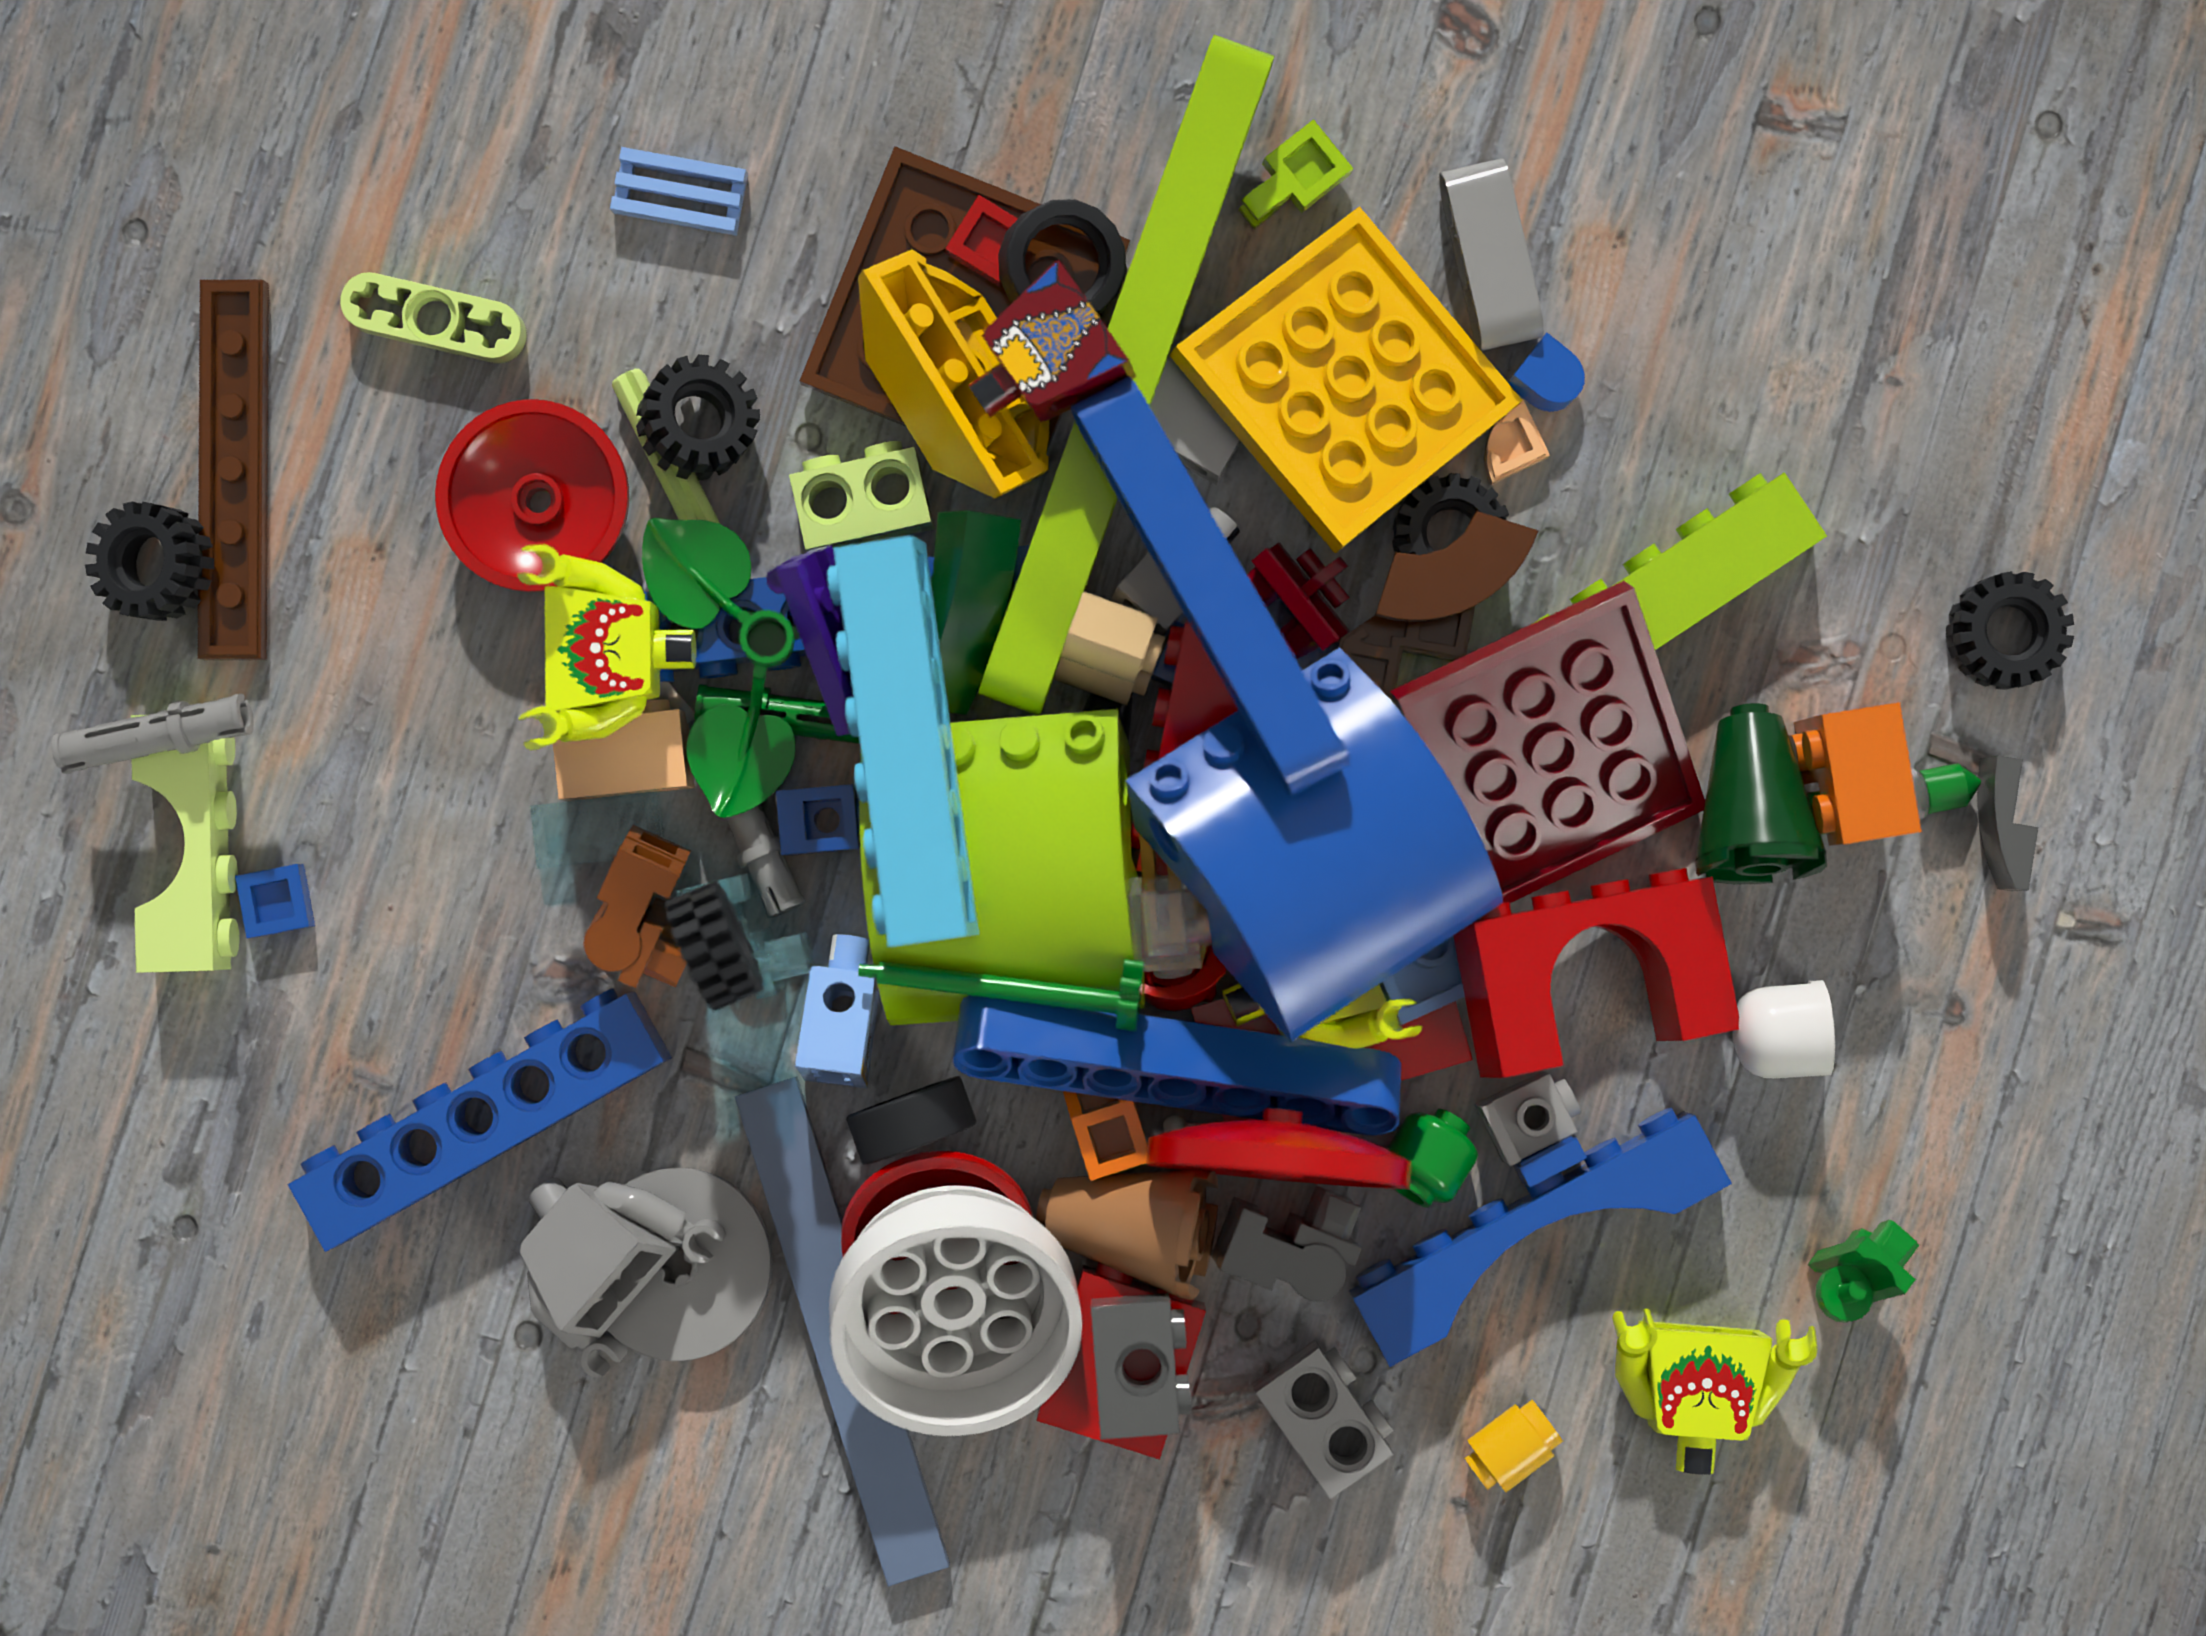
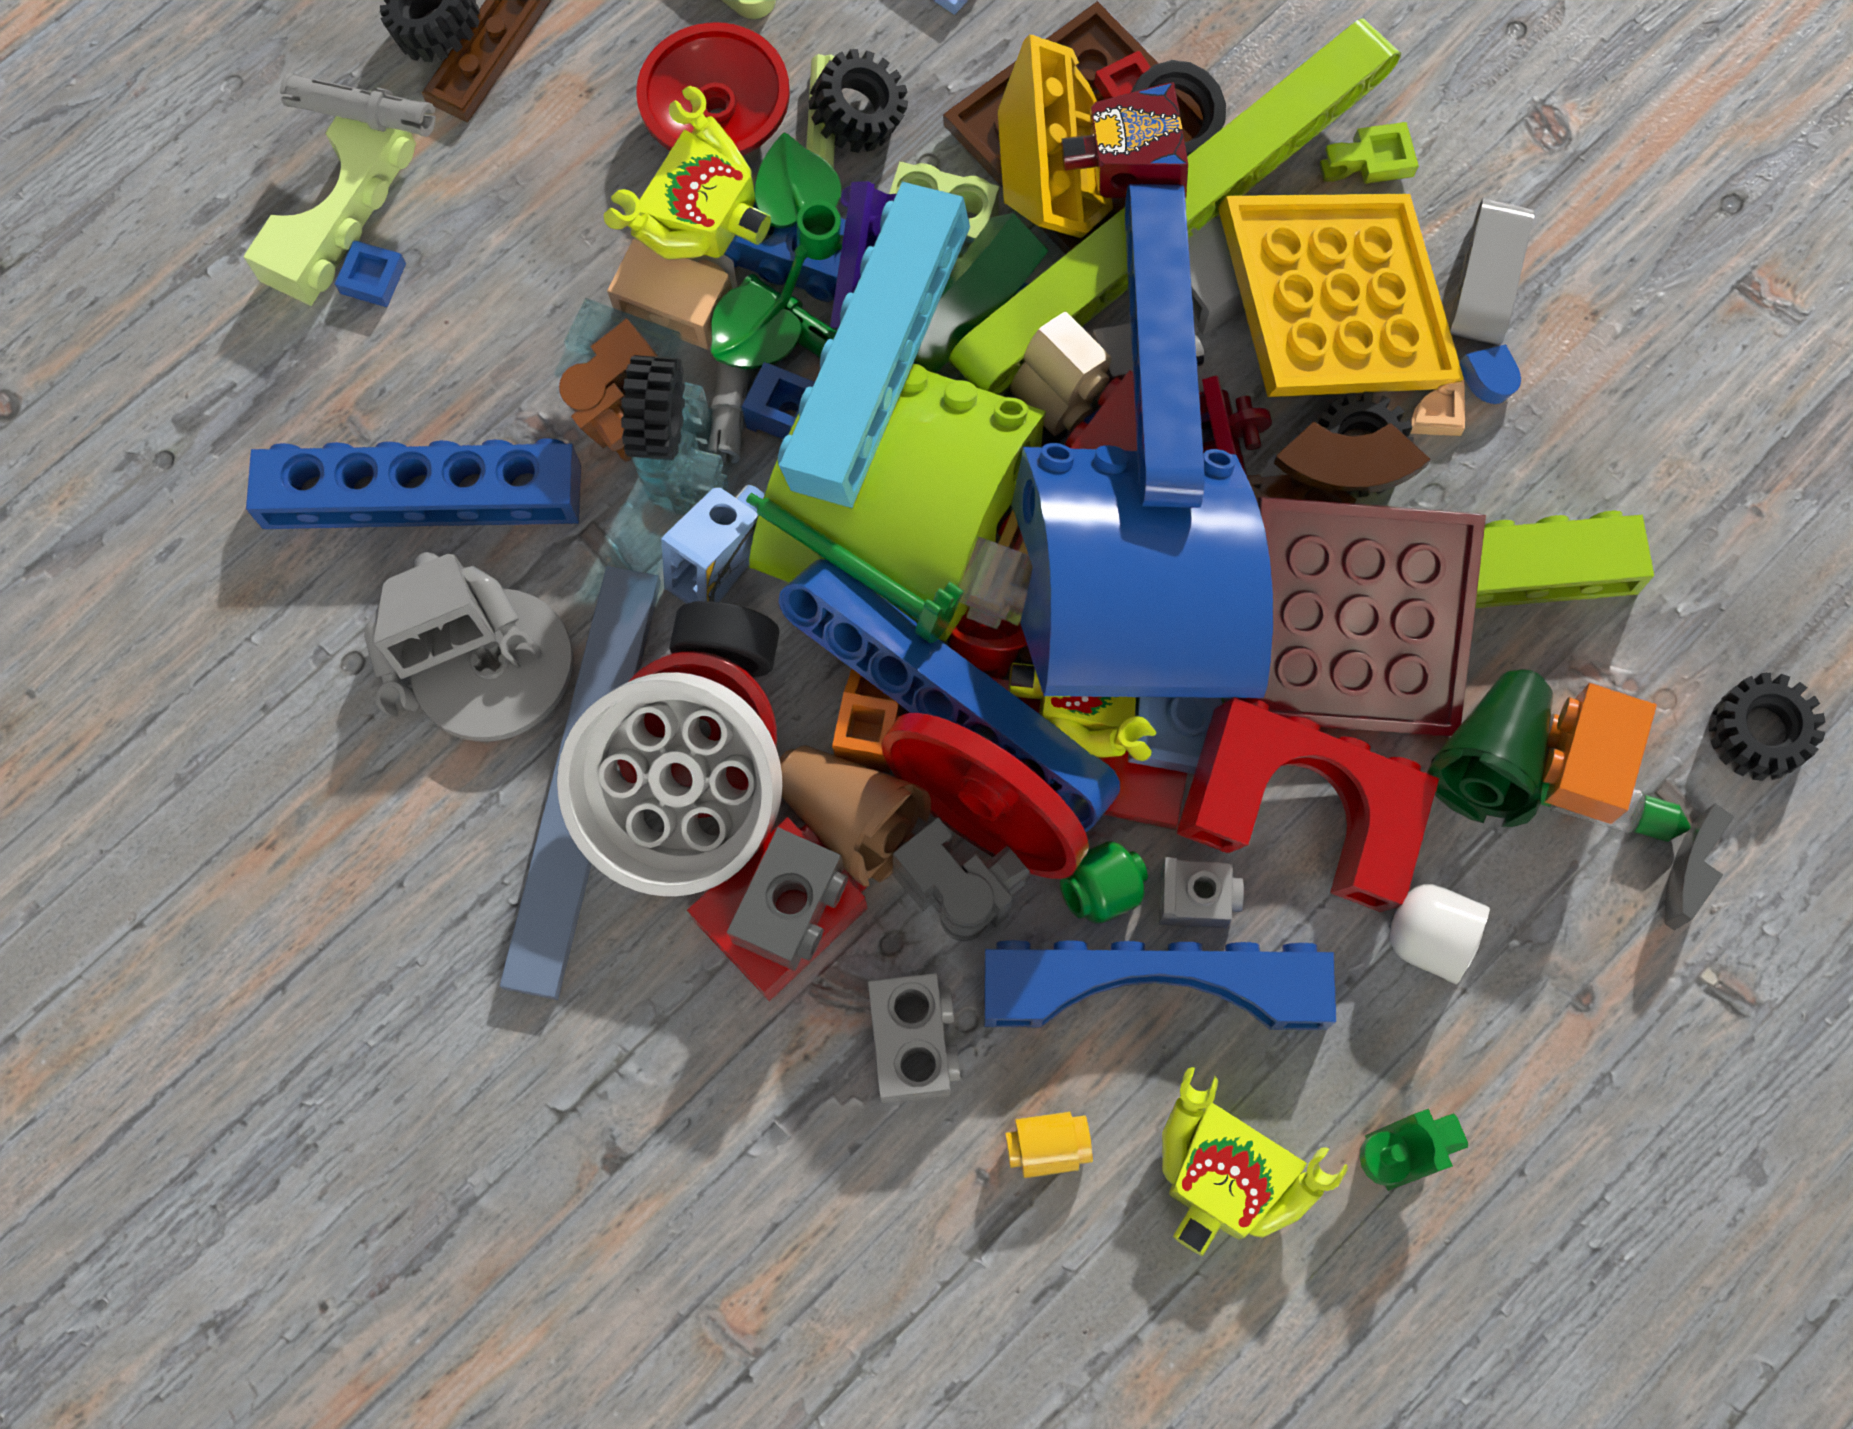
camera: 25 degrees right, 15 degrees down
blue tile [1513,1135,1587,1188] -> none

